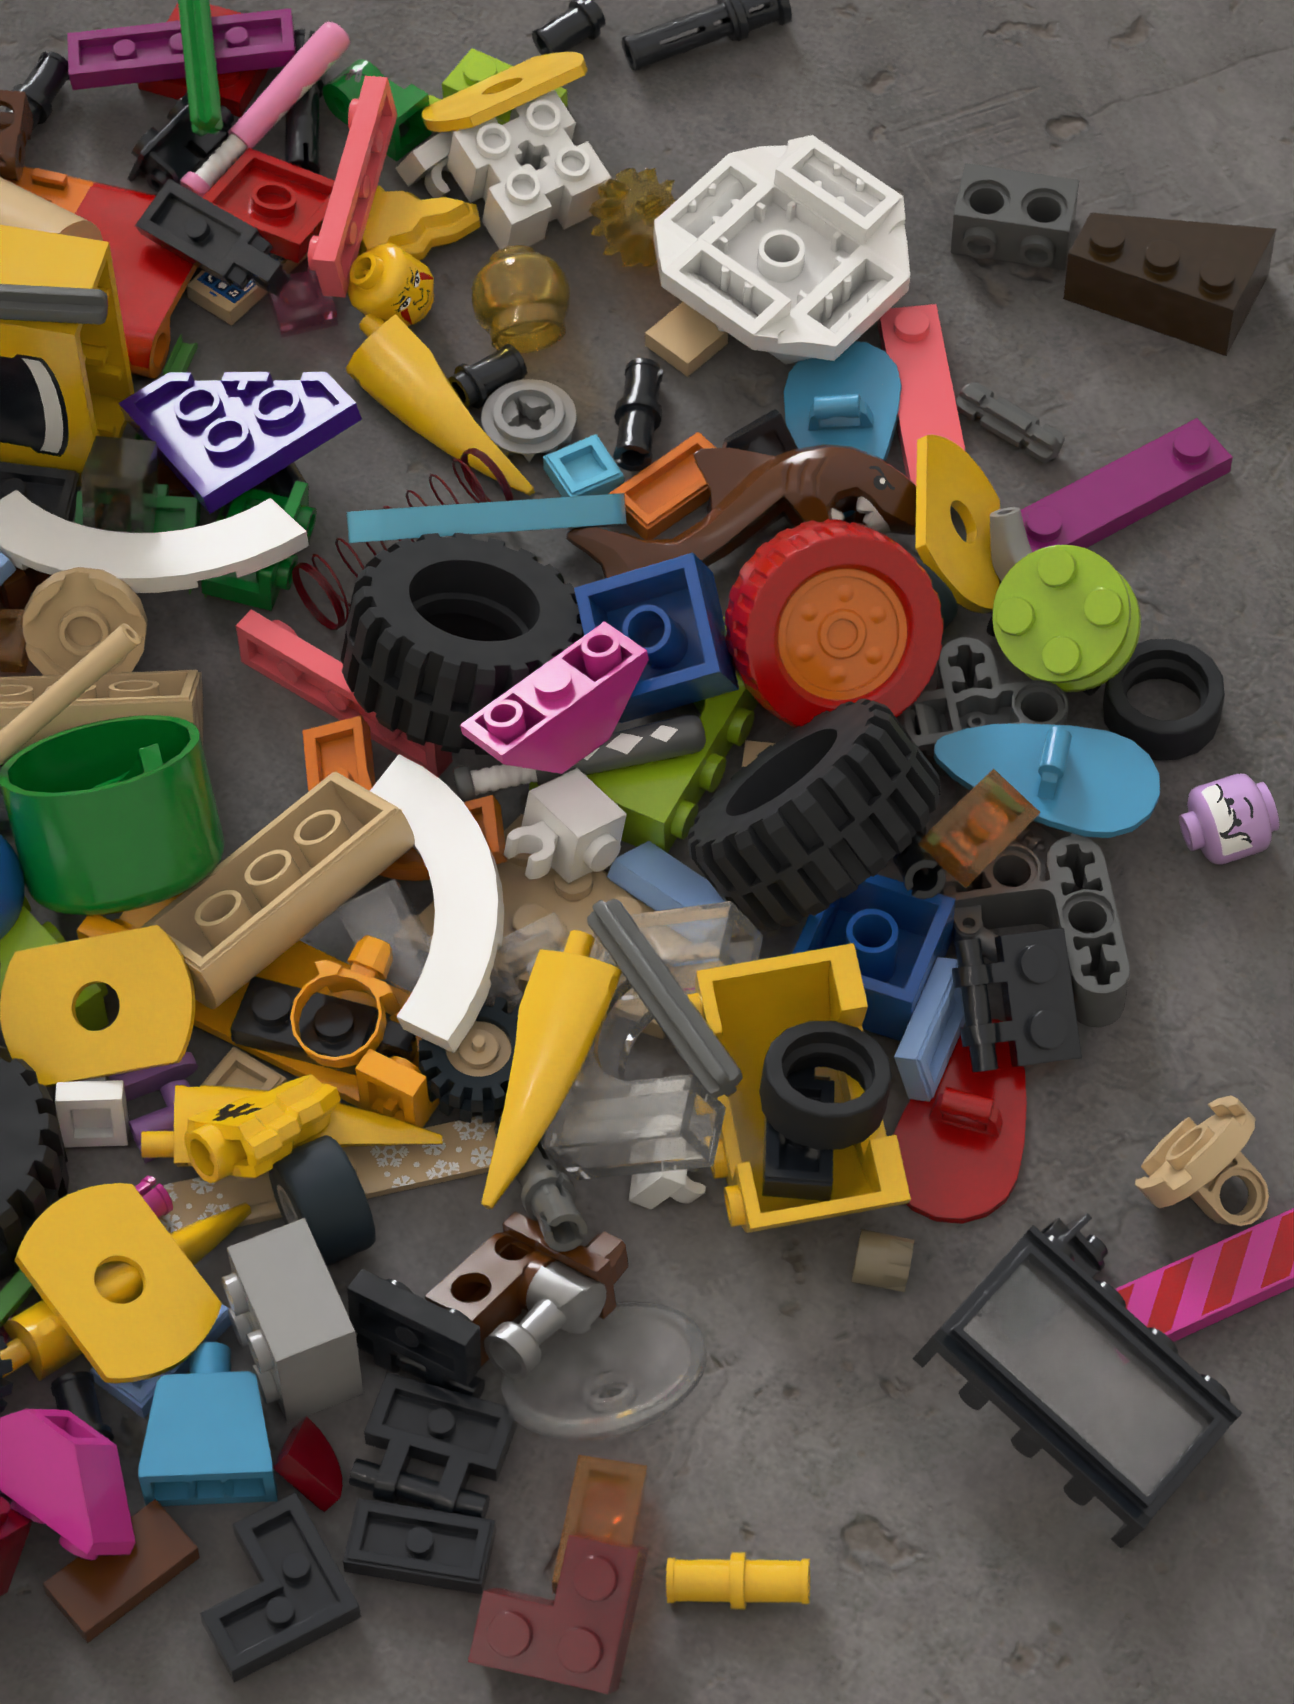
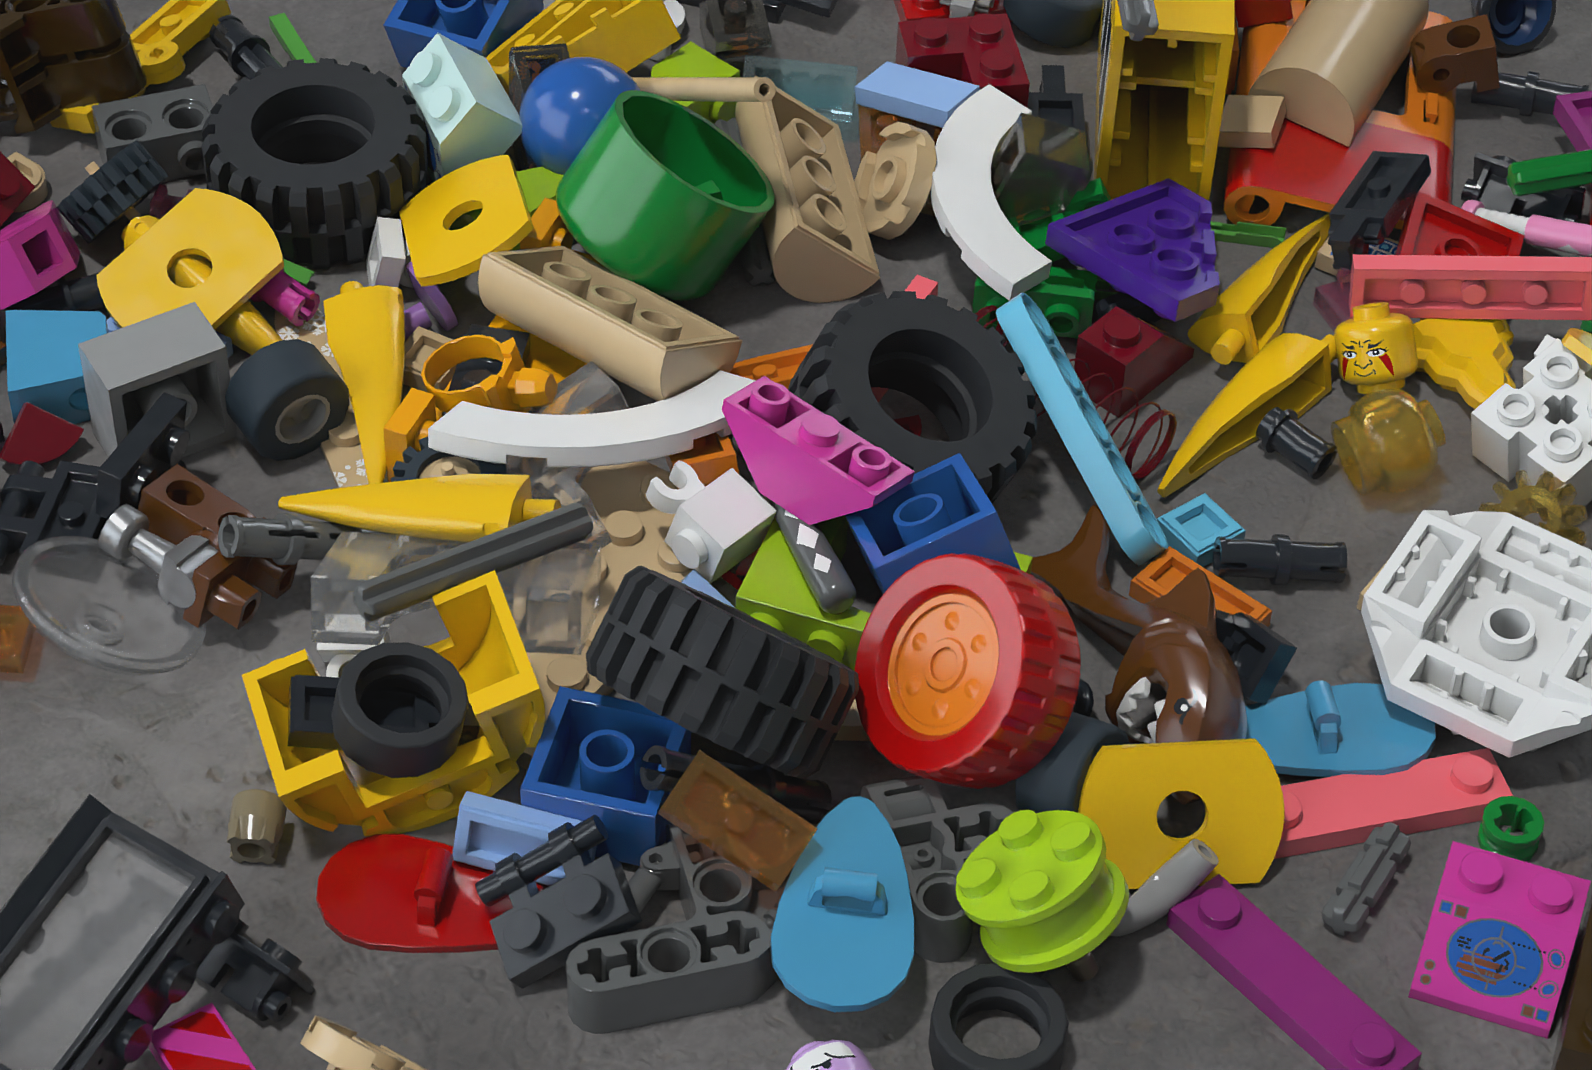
camera: 80 degrees right, 10 degrees down
yellow rock [184,1074,341,1183] -> none
light grey gear [481,379,577,463] -> none
none -> dark red slope [1074,306,1194,418]
none -> yellow piece [1187,213,1331,365]
none -> dark pink slope [1408,841,1591,1039]
none -> green bush [1477,796,1545,862]

